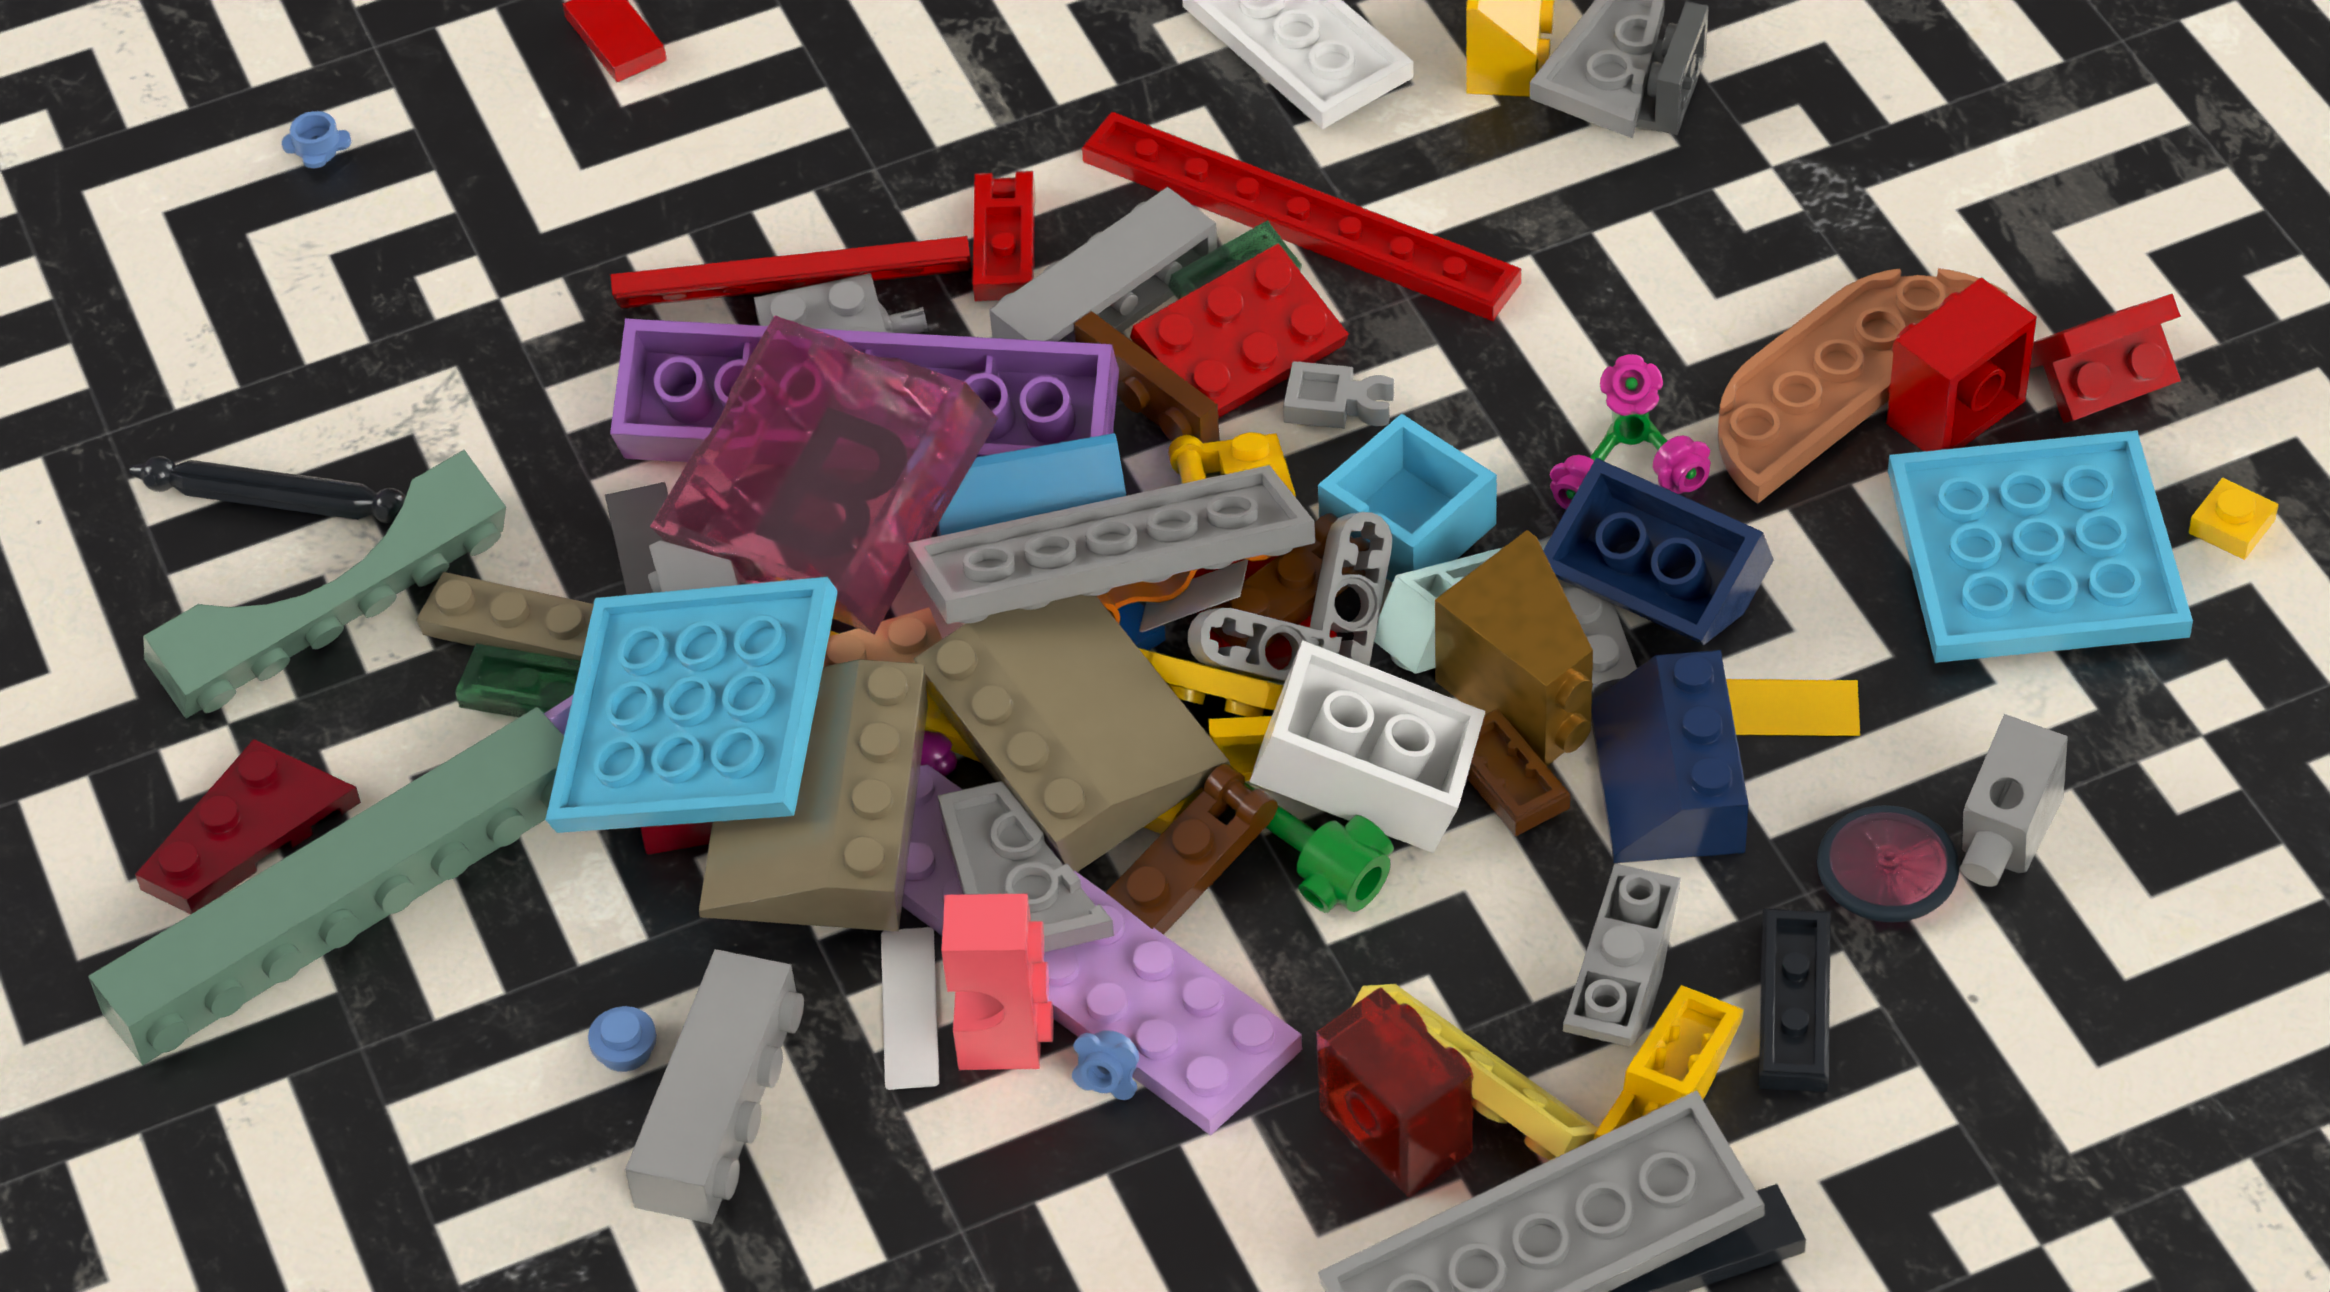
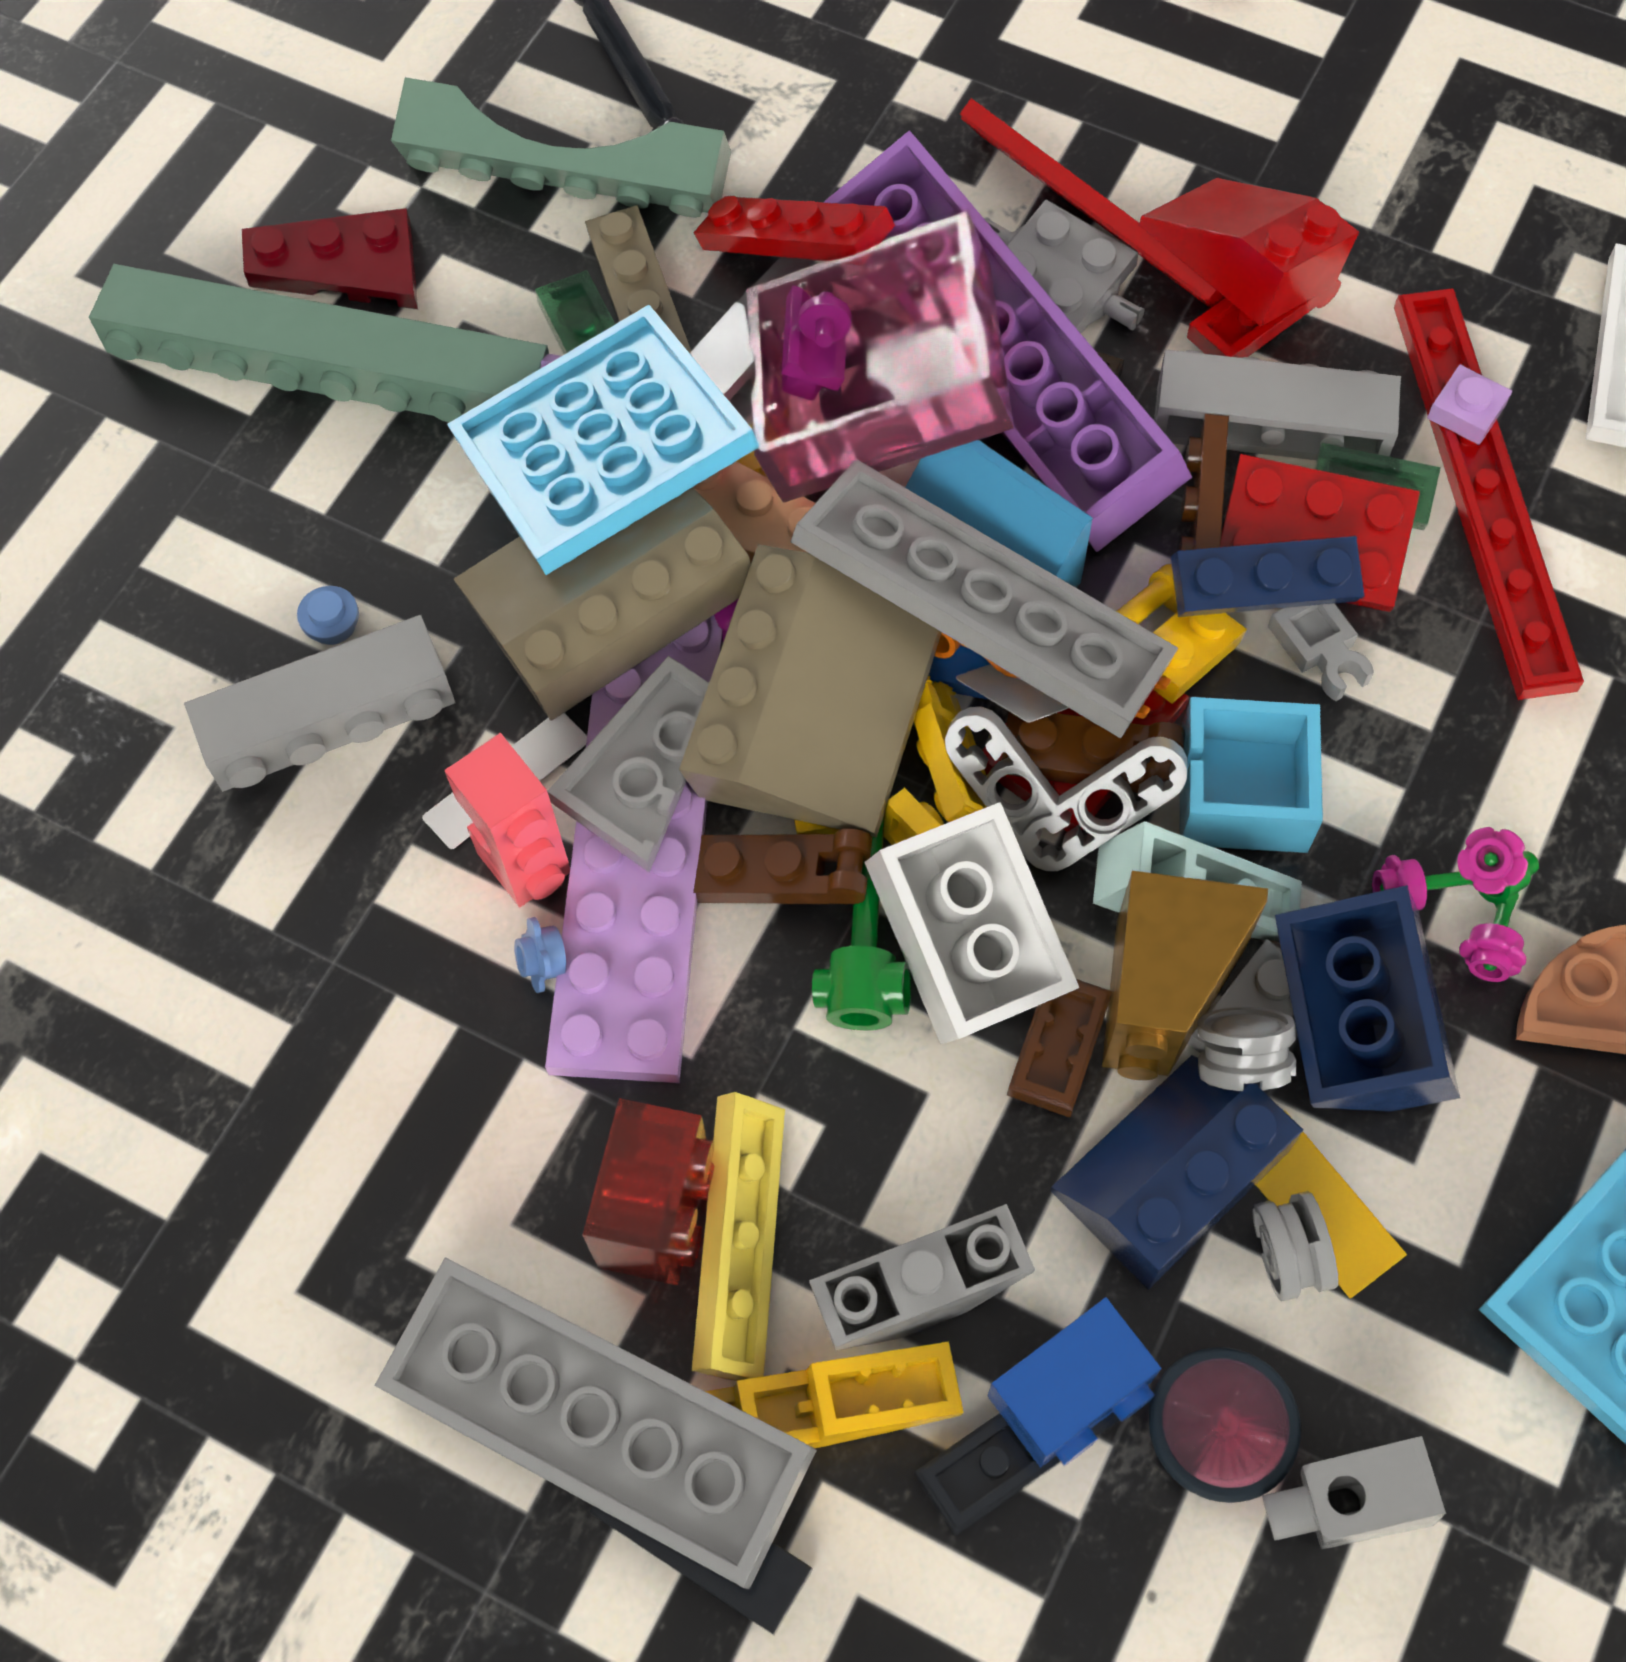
camera: 50 degrees right, 15 degrees up
none -> red plate [693,196,895,264]
none -> magenta hips [781,285,852,401]
none -> blue brick [987,1297,1162,1468]
none -> red slope [1139,178,1359,327]
none -> dark blue plate [1171,536,1365,617]
none -> light grey wheel [1197,1007,1296,1091]
none -> light grey wheel [1252,1191,1338,1302]
none -> lavender plate [1427,364,1512,445]

